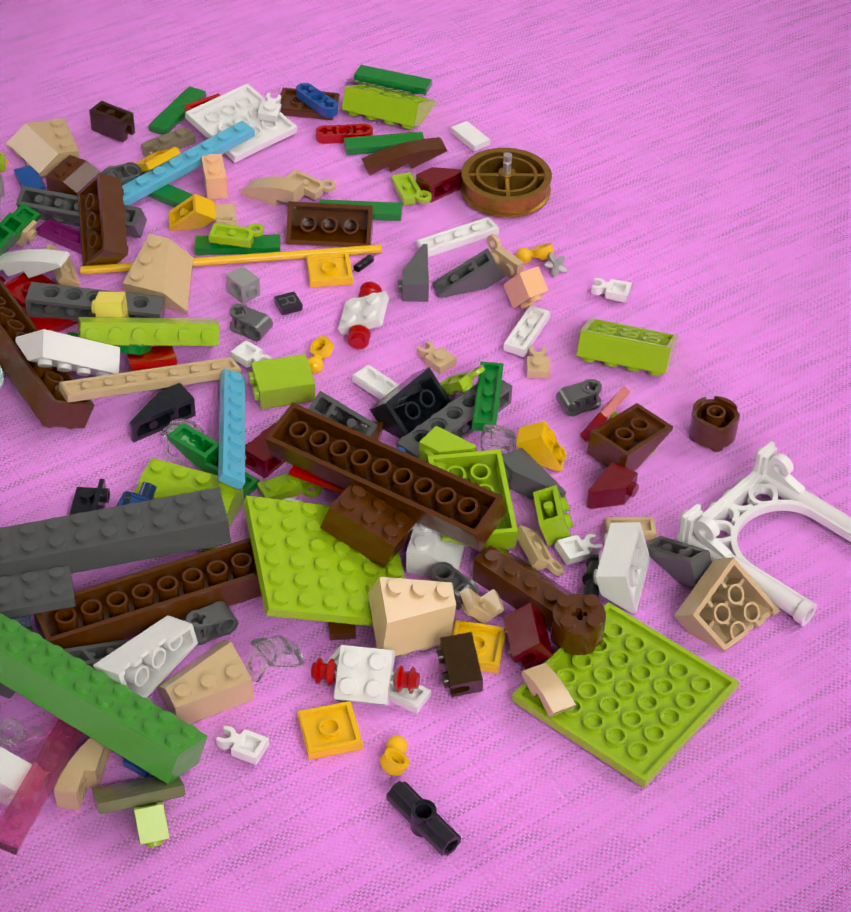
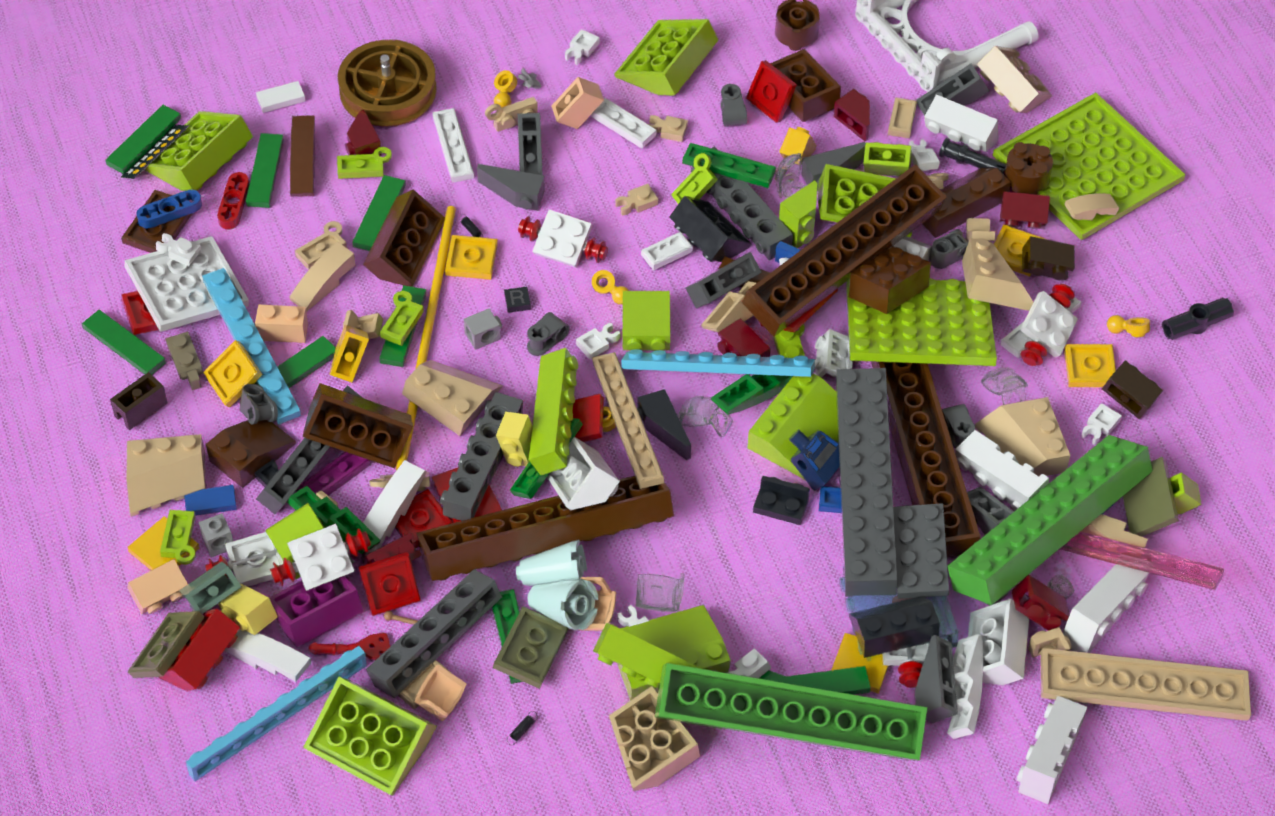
camera: 75 degrees left, 10 degrees up
none -> dark brown brick [1102,360,1163,419]

